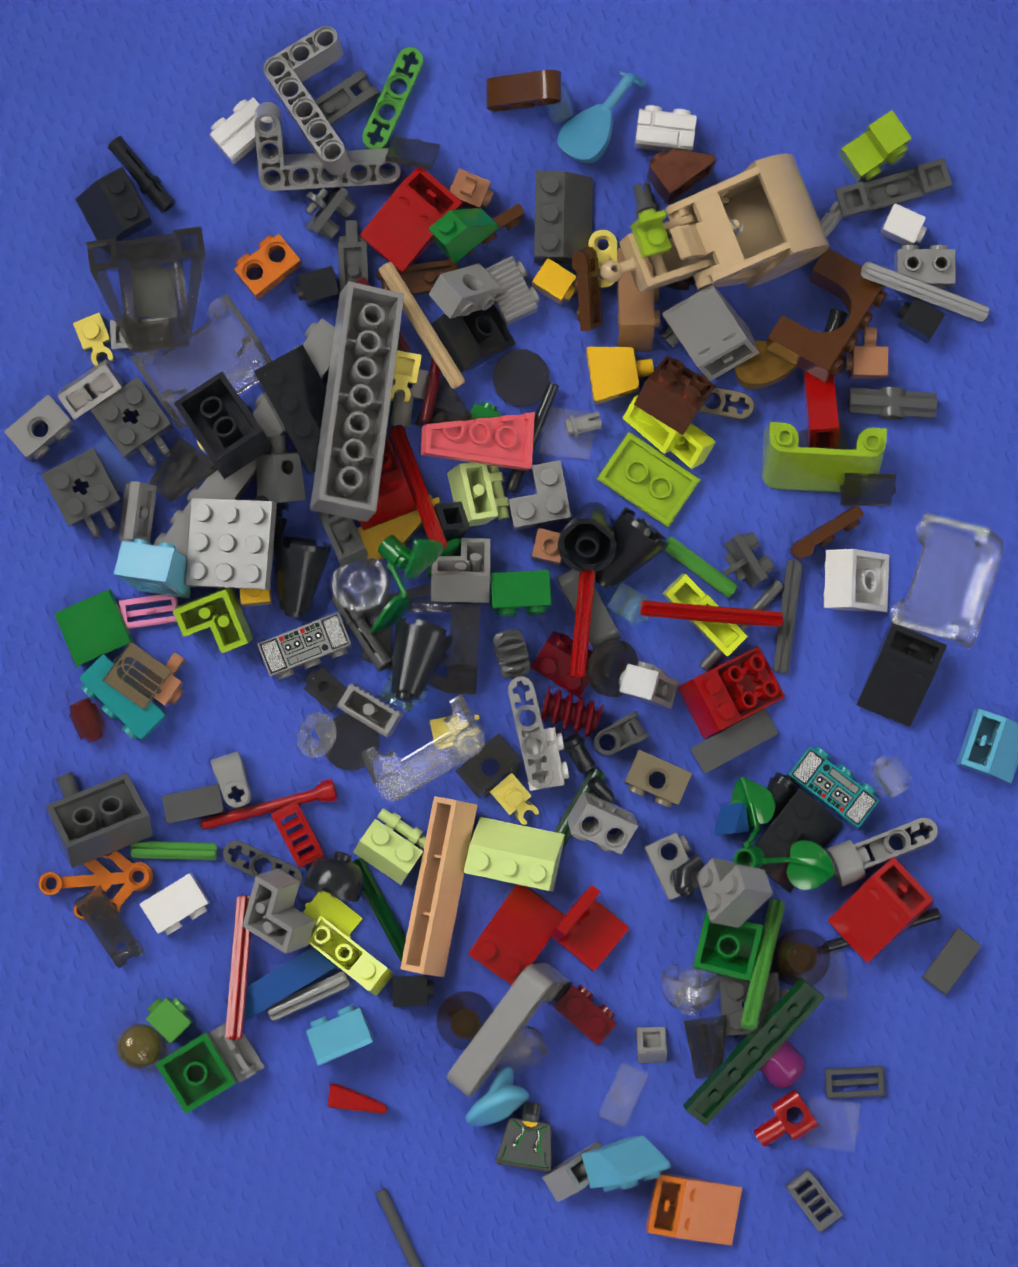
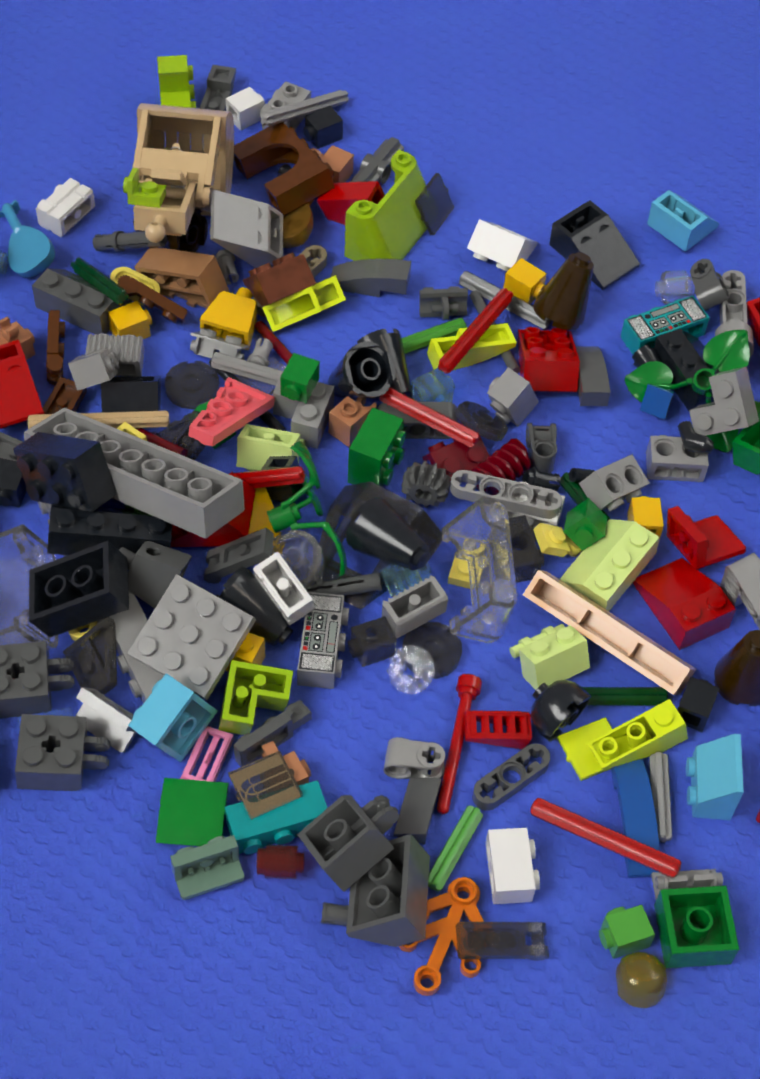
camera: 60 degrees left, 30 degrees down
light grey brick [242,868,315,954] -> none
green slope [428,208,499,264] -> none
light grey brick [431,538,490,603] -> none
lime tile [596,432,700,528] -> none
dark tan brick [624,750,692,808] -> none
copper slope [647,149,717,205] -> none
reddish brown hinge [789,506,864,559] -> none
clear windscreen [891,513,1003,649] -> none
none -> black brick [13,432,117,512]
none -> dark green axle [71,257,129,305]
none -> sand green bracket [170,835,245,900]
none -> light grey hinge [190,328,249,360]
none -> light grey axle [211,352,283,386]
none -> dark grey hinge [233,700,312,769]
none -> white brick [253,552,314,625]
none -> dark red bar [254,321,293,364]
none -> green brick [280,353,320,404]
none -> dark grey hinge [297,795,399,892]
none -> dark grey slope [331,259,411,297]
none -> yellow brick [504,258,547,304]
none -> dark brown cone [533,252,594,330]
none -> green brick [563,498,608,551]
none -> yellow brick [627,496,664,540]
none -> dark grey piece [690,259,730,311]

